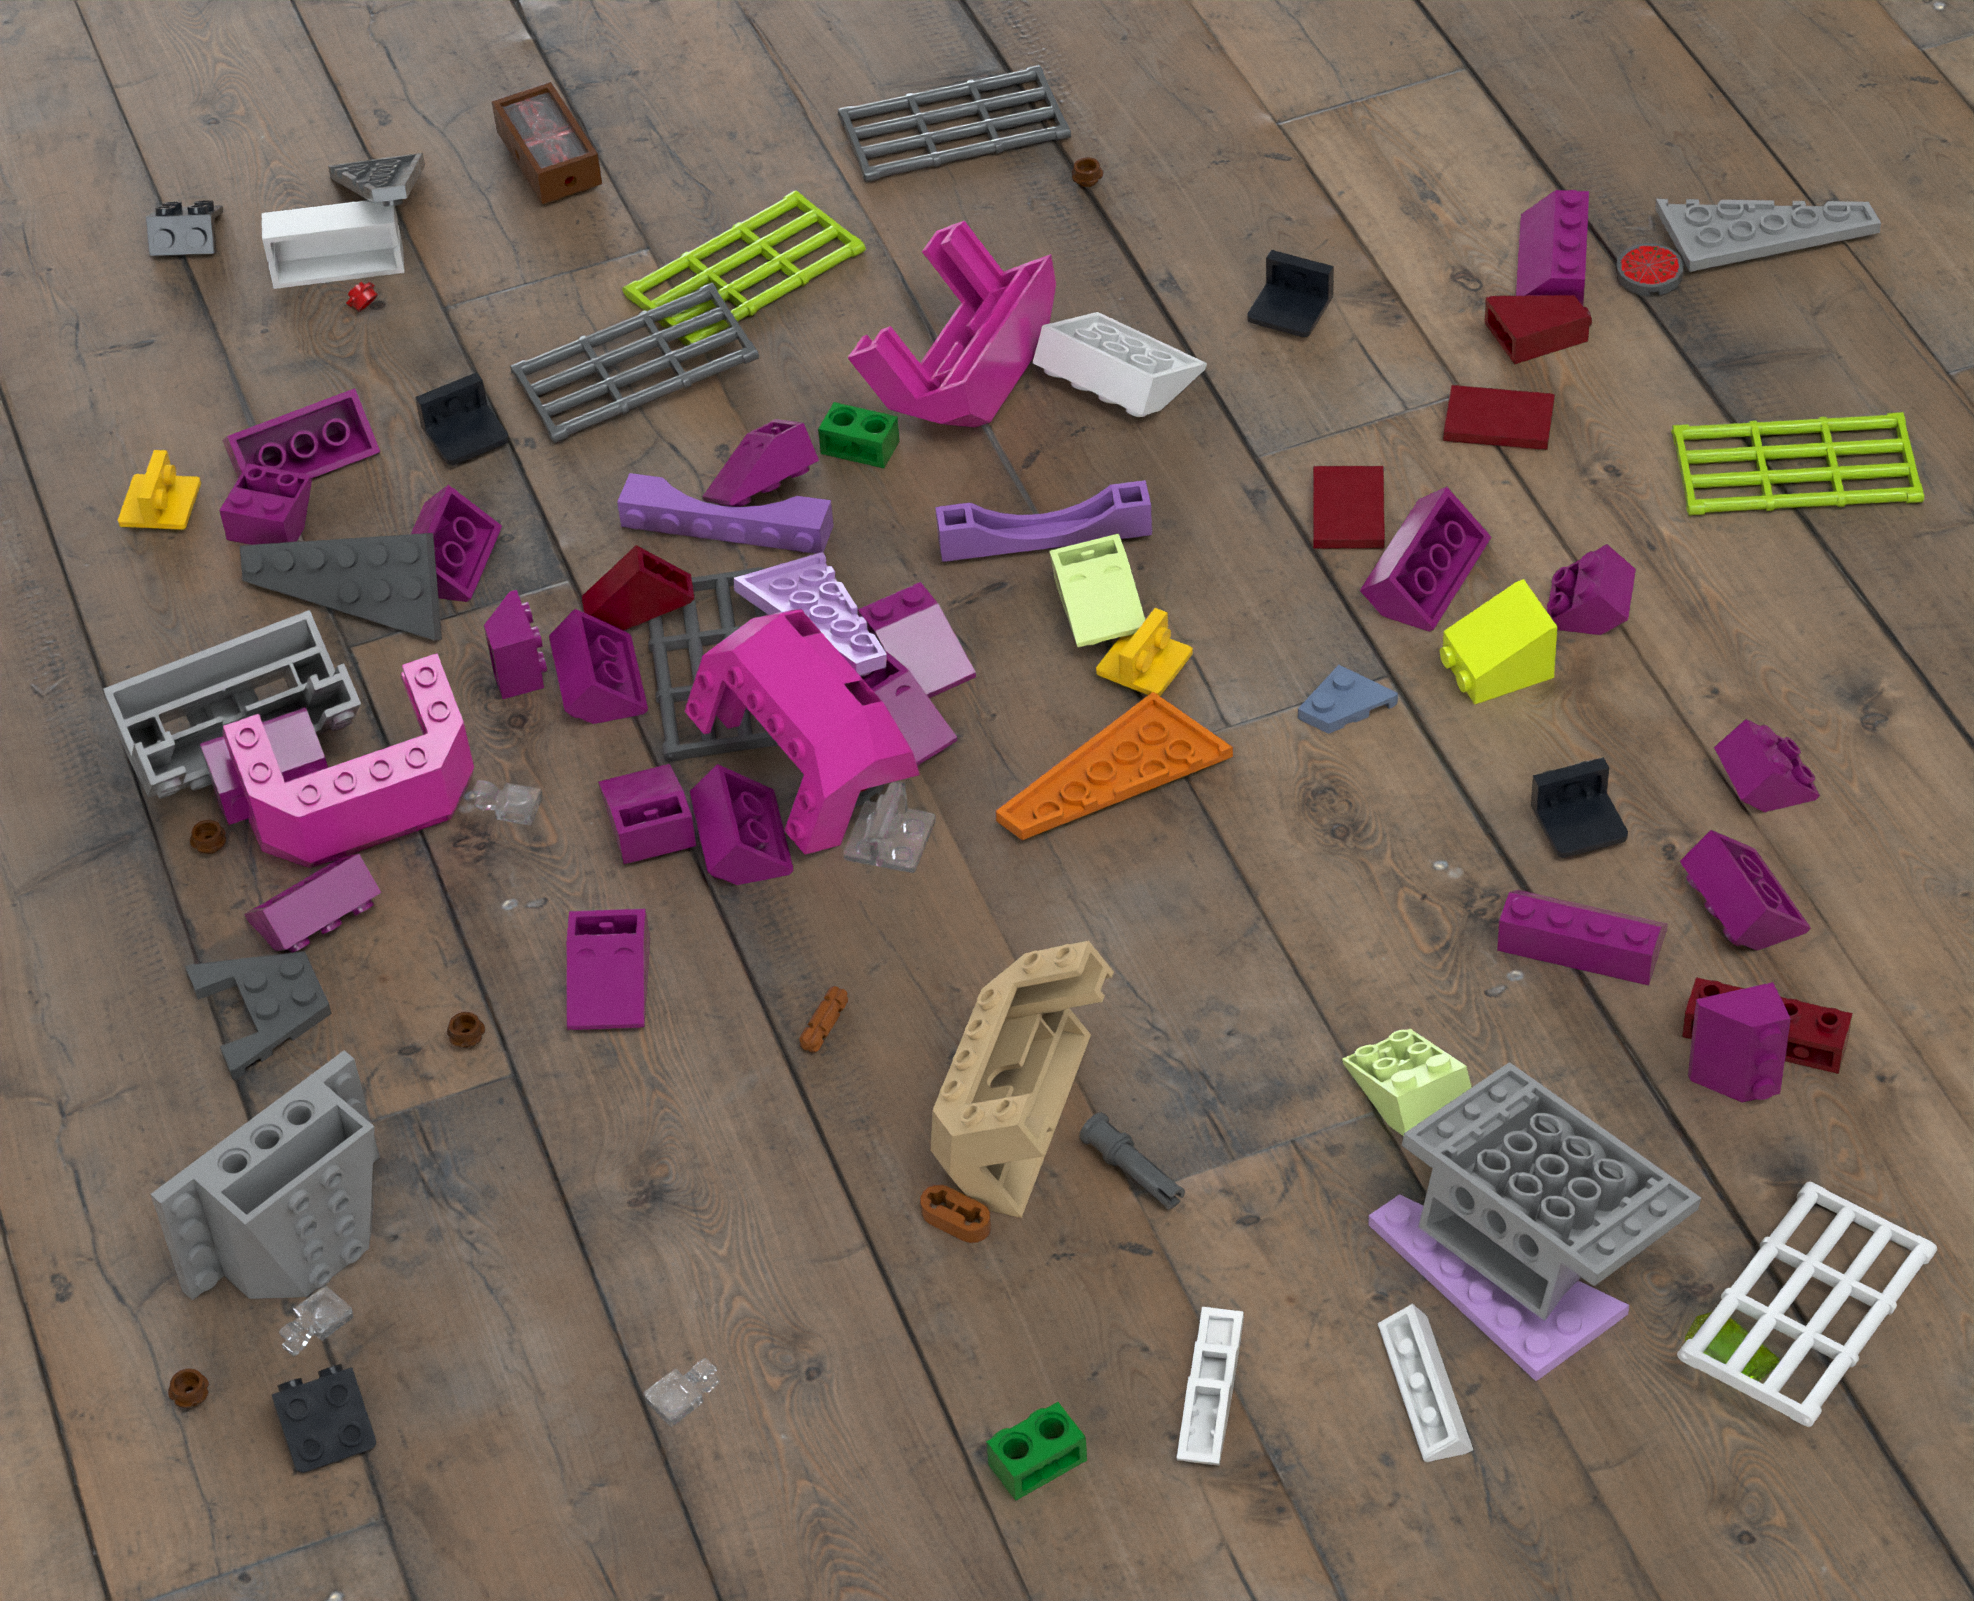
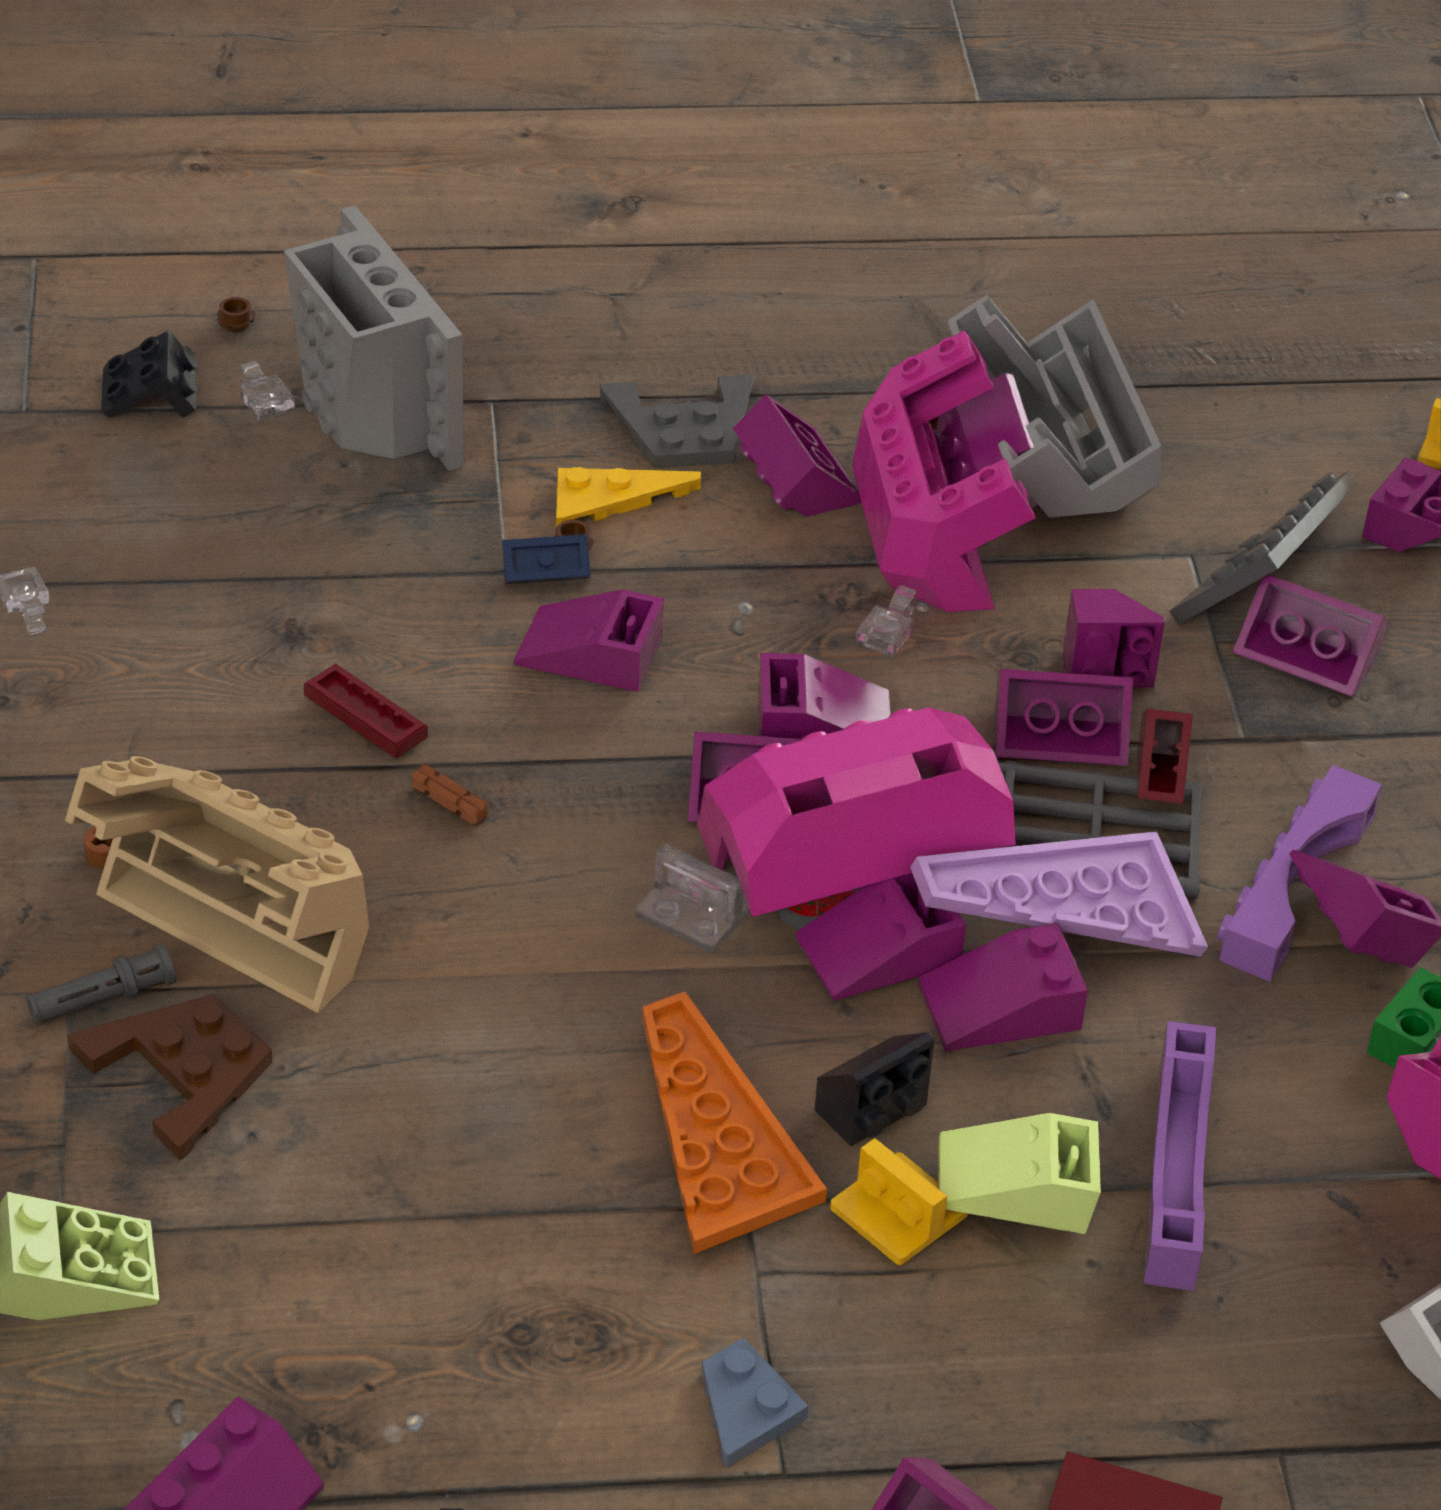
camera: 100 degrees right, 5 degrees down
none -> reddish brown wing [67,994,272,1160]
none -> dark red plate [304,663,428,759]
none -> dark blue plate [502,534,590,584]
none -> yellow wing [556,467,701,528]
none -> black slope [814,1032,935,1146]

